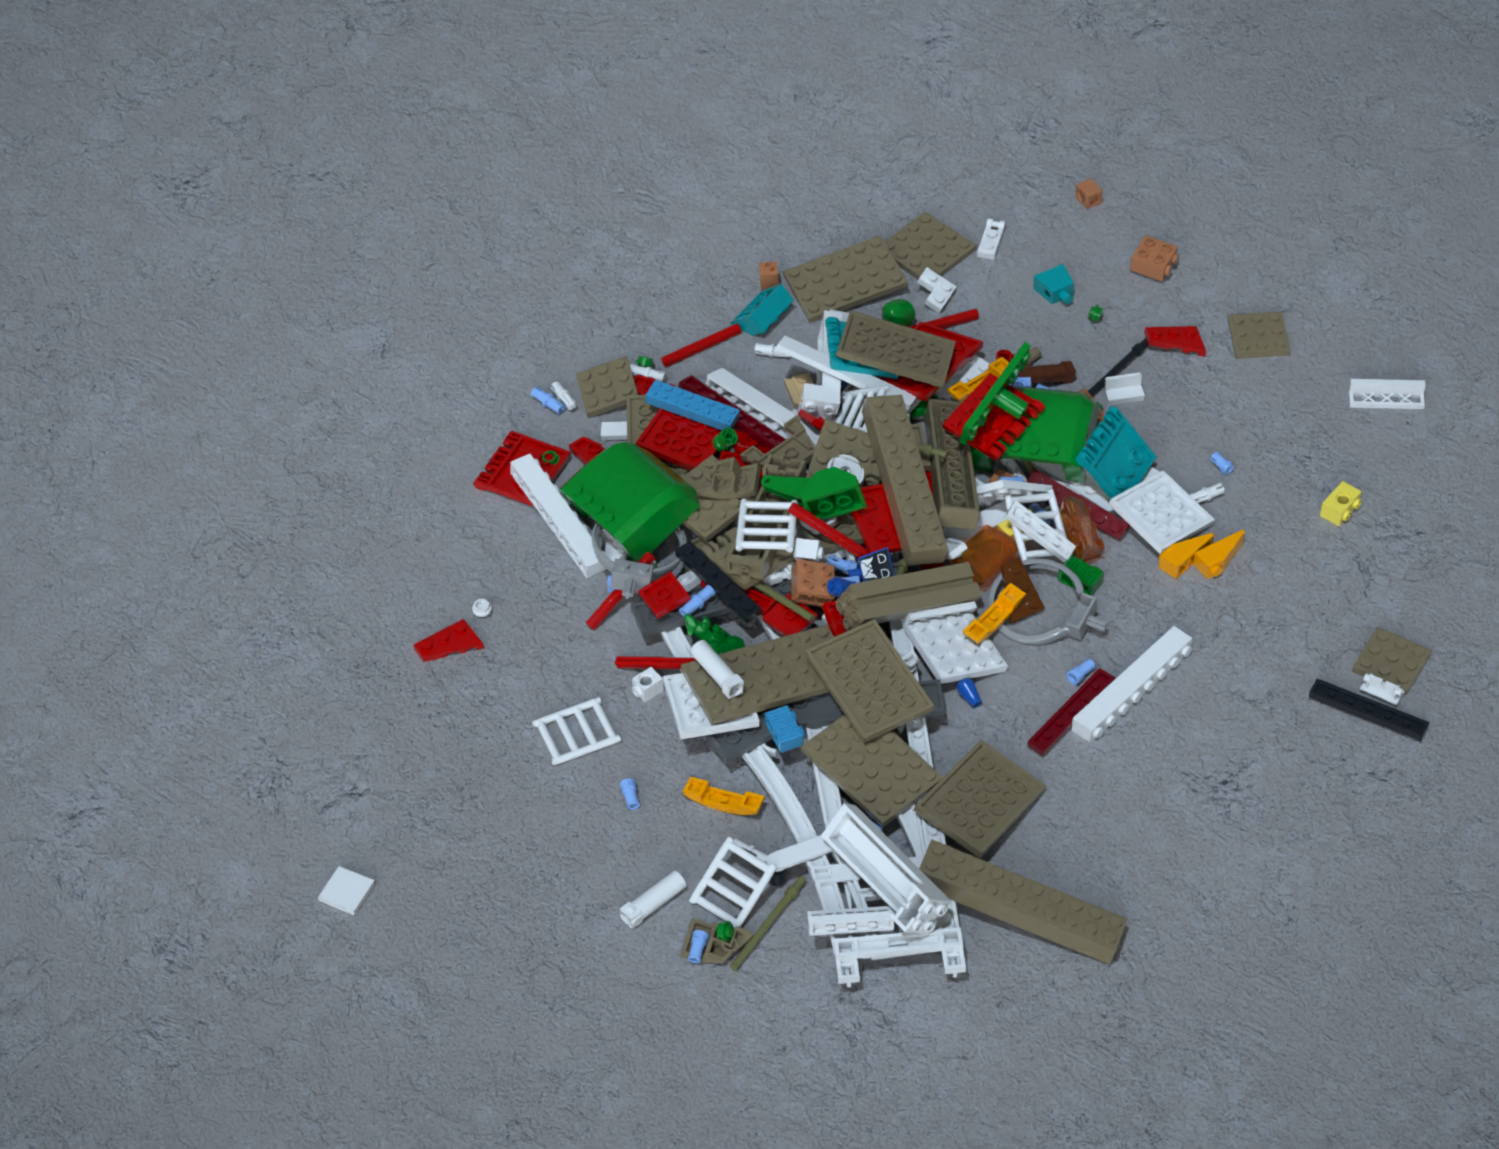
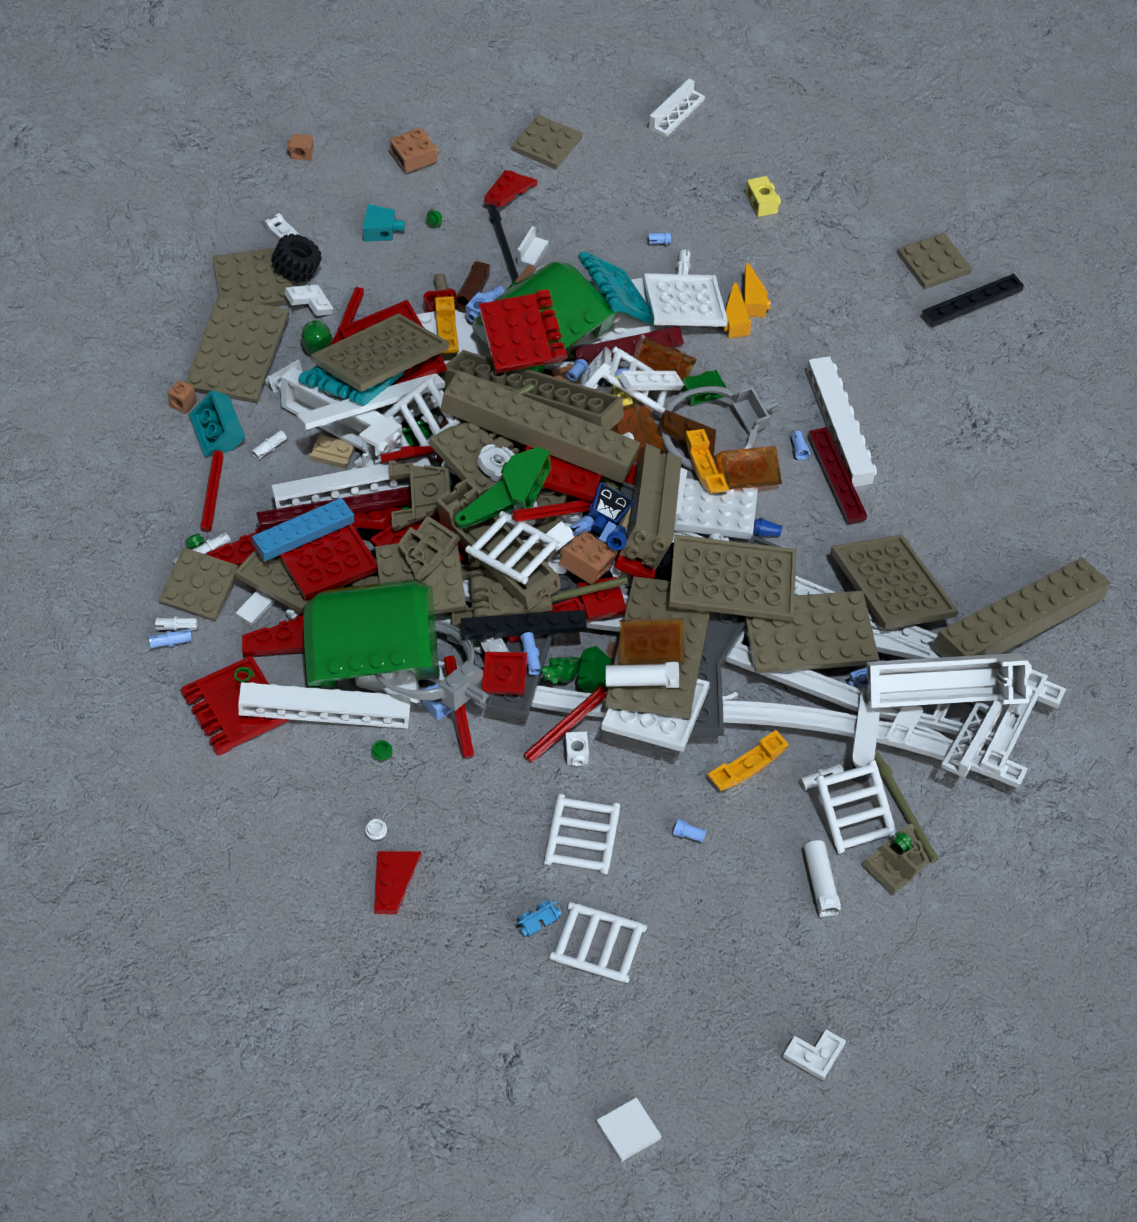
camera: 60 degrees left, 5 degrees up
light blue pin [688,930,709,963] -> none
green wheel [713,428,738,452] -> none
dark azure brick [765,705,805,753] -> none
green plate [959,342,1031,446] -> none
white hinge [1360,673,1405,705] -> none
none -> black tyre [271,234,322,282]
none -> green plate [371,740,393,761]
none -> dark azure hinge [514,900,562,937]
none -> white bar [549,902,647,983]
none -> clear orange slope [619,618,685,664]
none -> clear orange slope [714,446,782,490]
none -> white plate [783,1029,846,1081]

